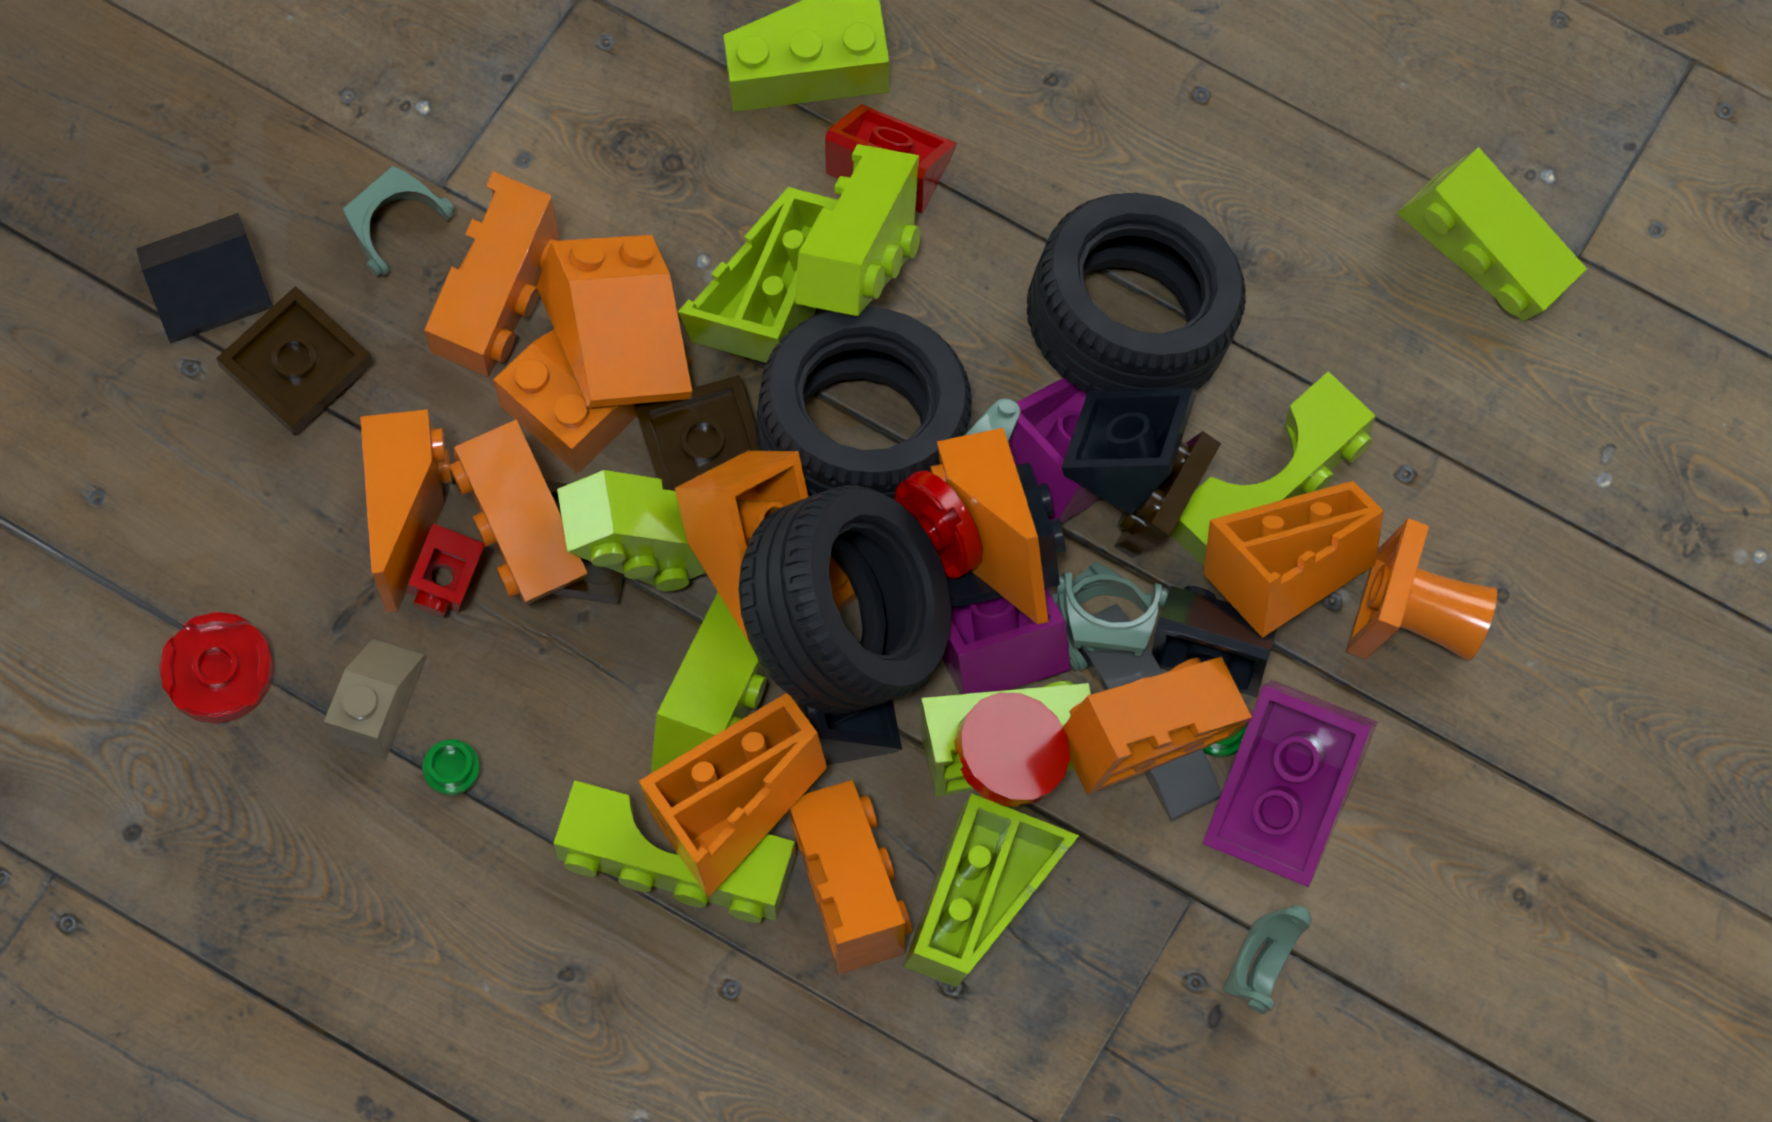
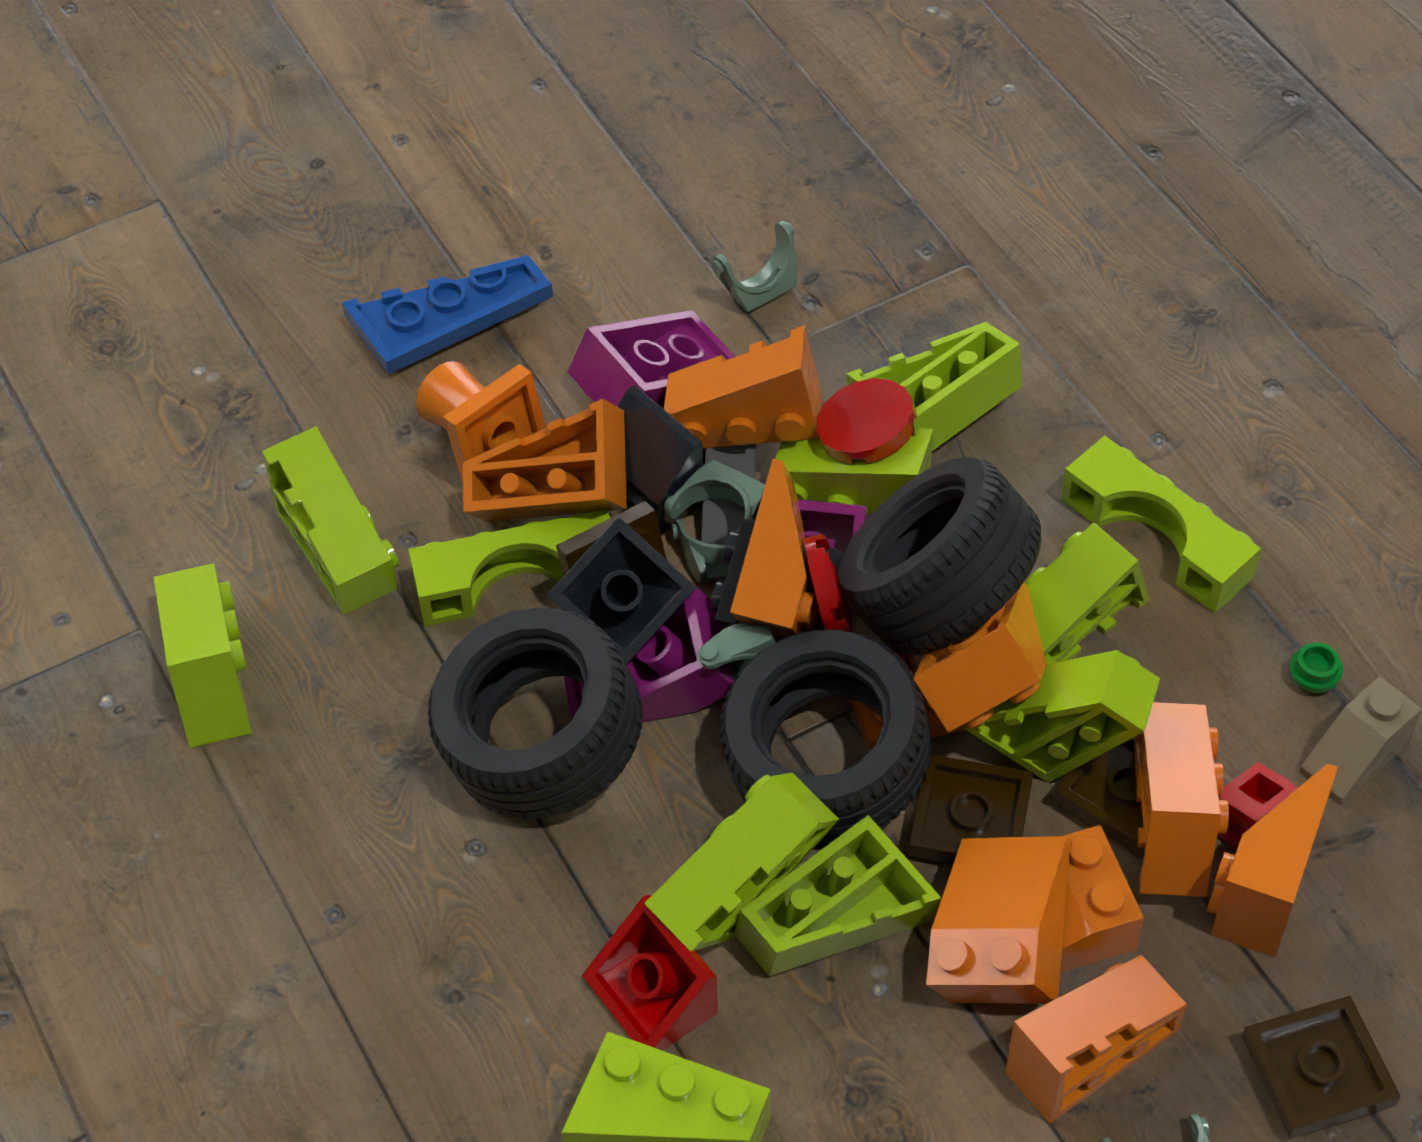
camera: 150 degrees left, 15 degrees down
orange wedge [639,693,827,898] -> none
orange wedge [788,779,913,974] -> none
none -> lime wedge [262,426,399,615]
none -> blue wing [342,255,553,375]

